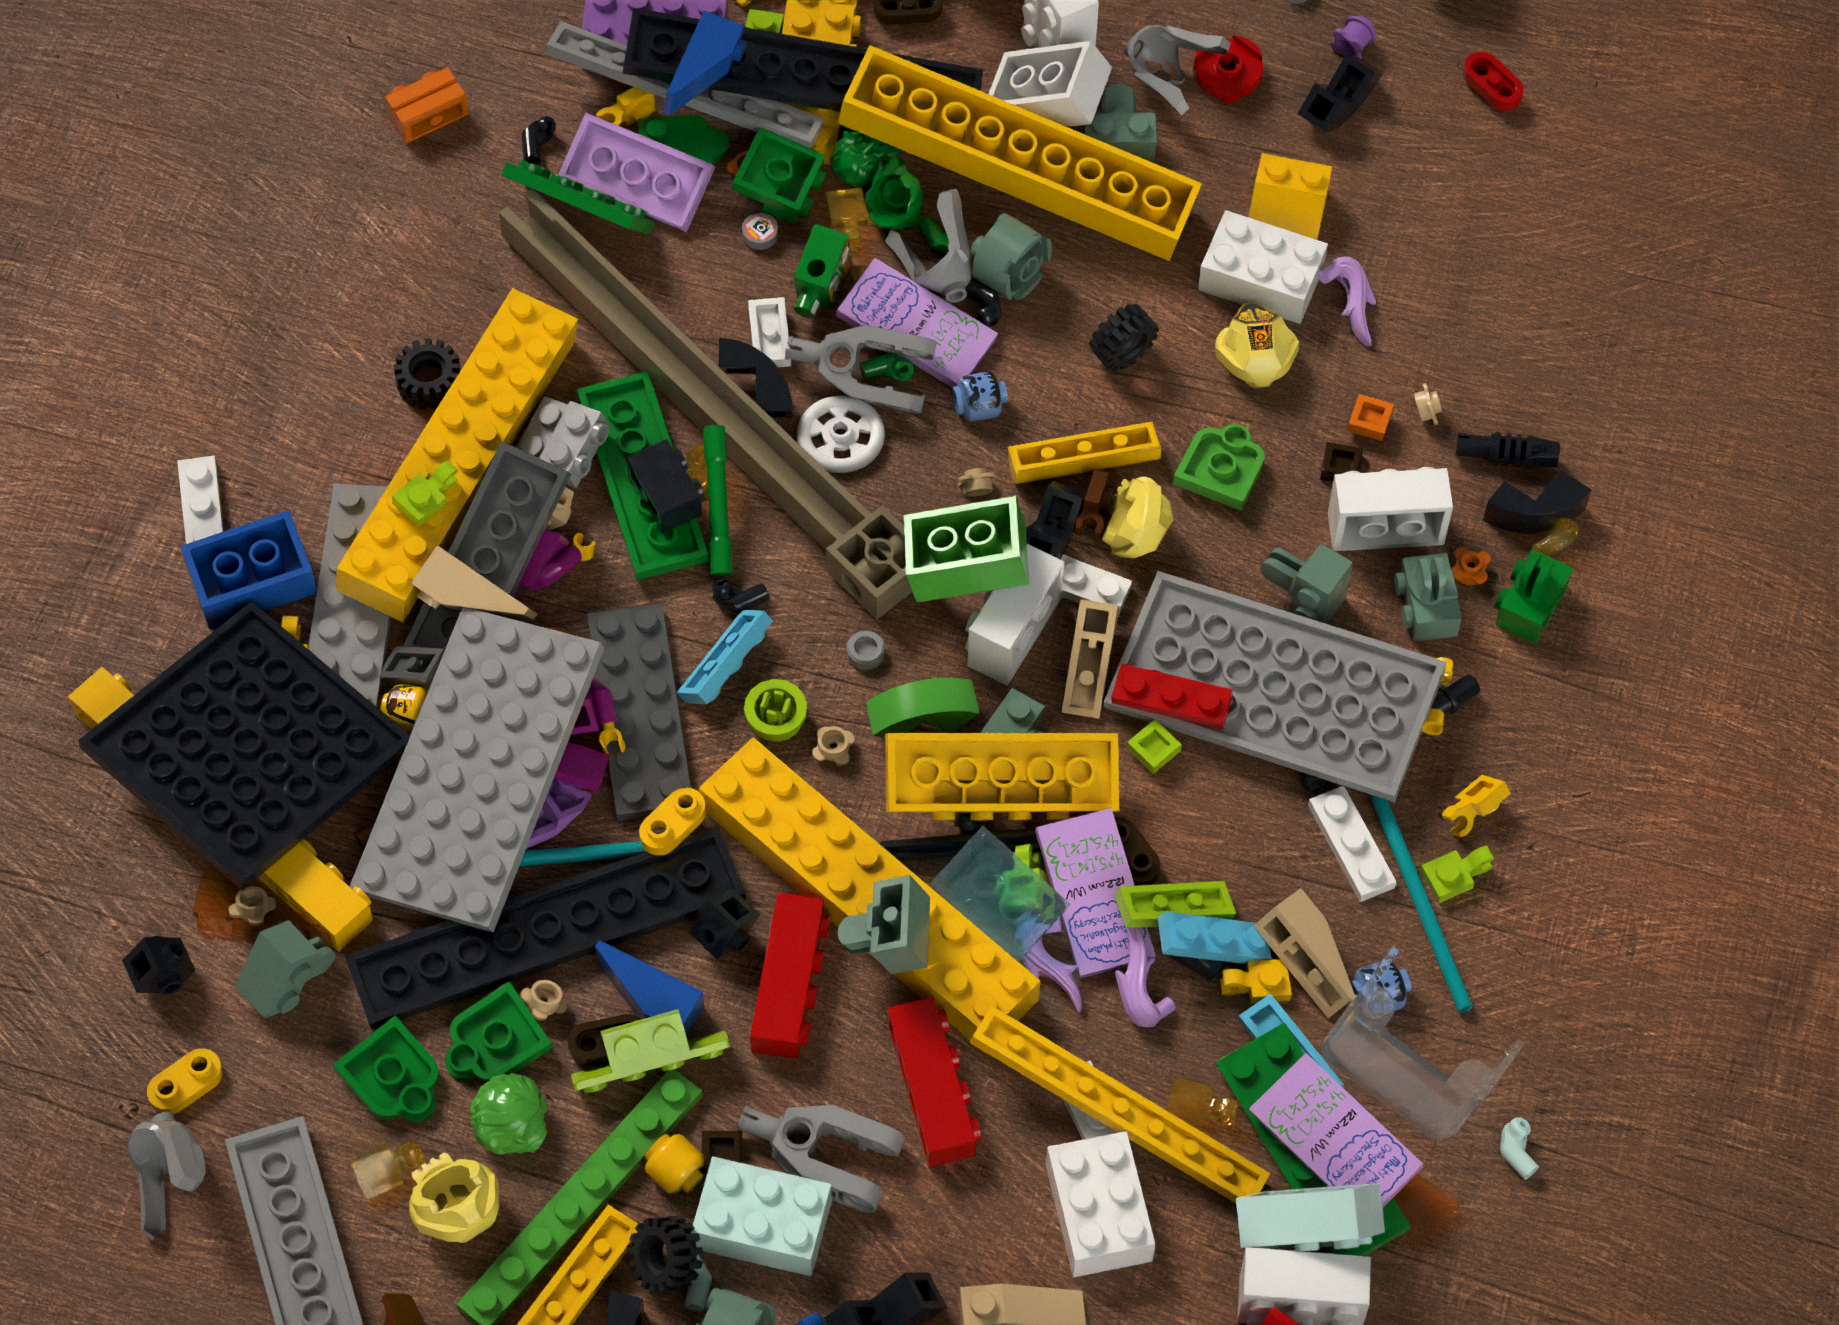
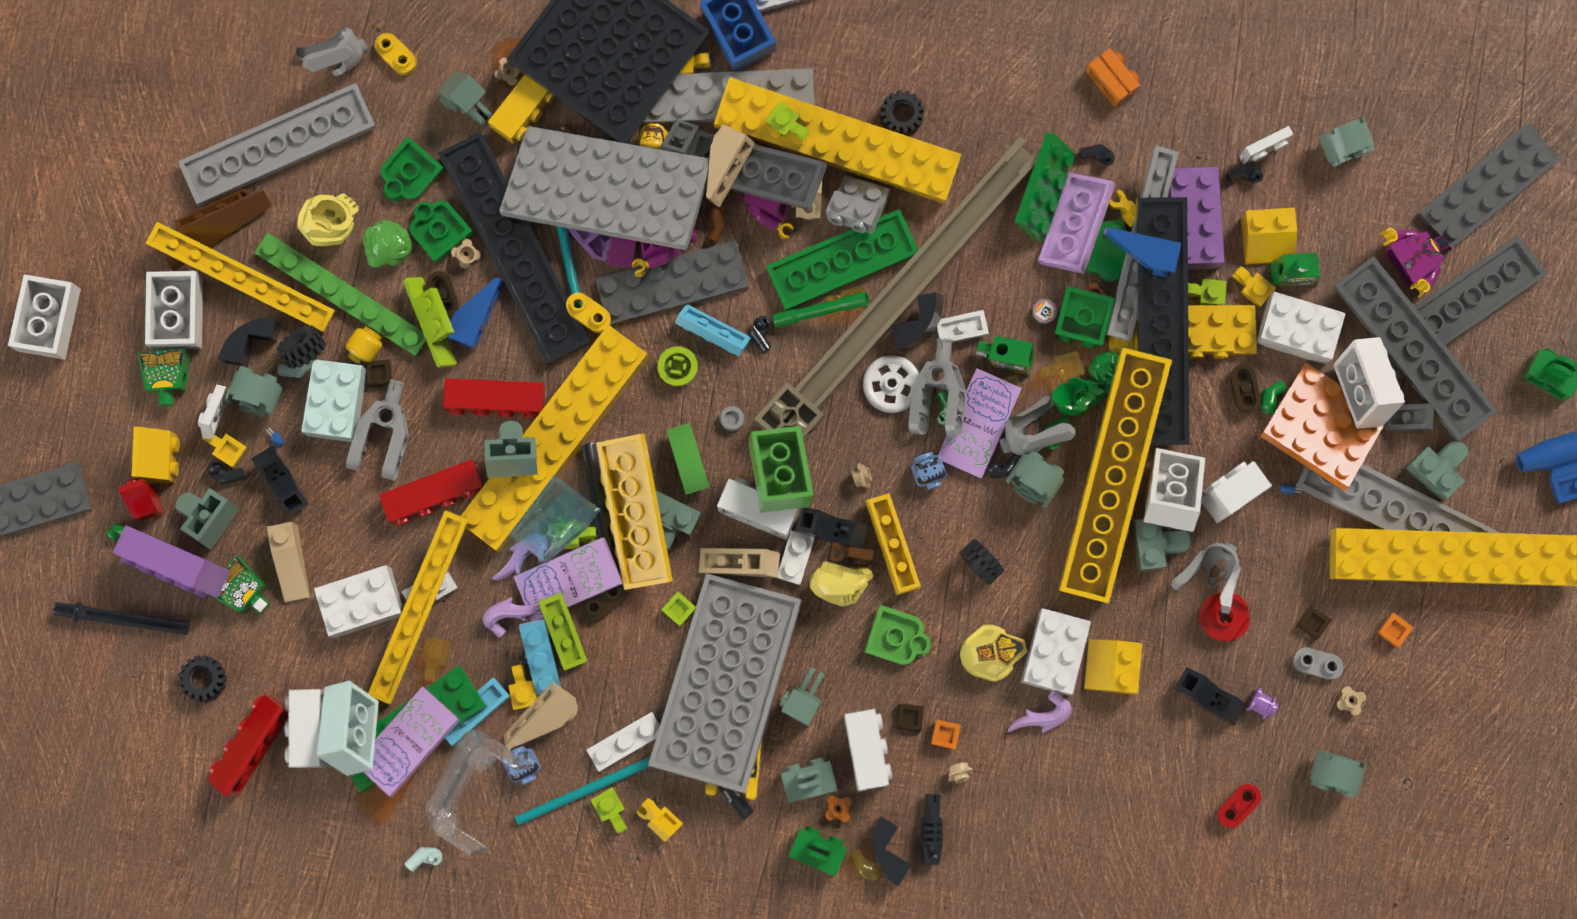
camera: 85 degrees right, 20 degrees up
black brick [122,936,195,995] -> none
clear yellow plate [349,1140,426,1200] -> none
black brick [627,439,705,533] -> none
black brick [690,888,760,960] -> none
tan plate [812,726,854,766] -> none
red plate [1111,663,1233,730] -> none

